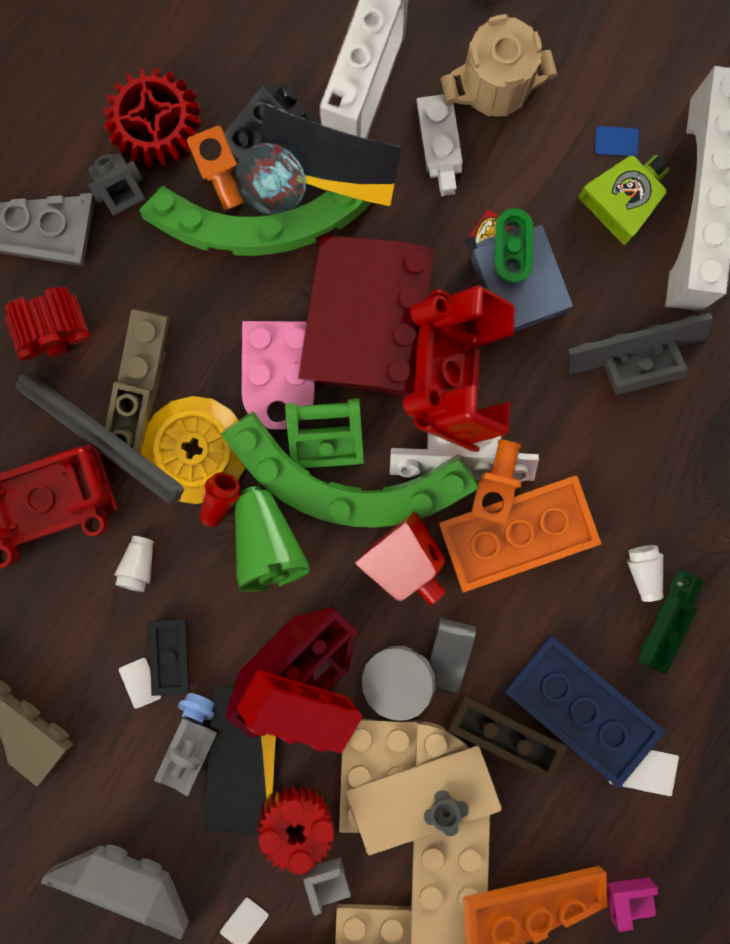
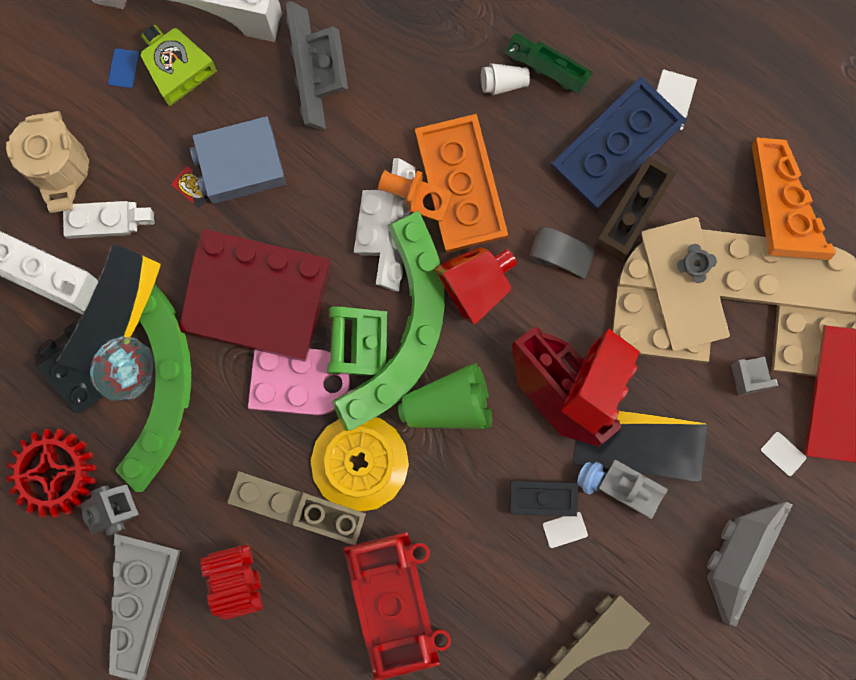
camera: 80 degrees left, 5 degrees down
dark grey axle [15,373,184,504] -> none
white cone [114,536,154,592] -> none
orange bracket [187,126,244,210] -> none
red cone [199,473,240,527] -> none
red brick [257,786,334,875] -> none
light grey tile [362,646,436,721] -> none
red container [403,285,515,452] -> none
green plate [494,208,533,285] -> none
dark pink panel [607,877,658,932] -> none

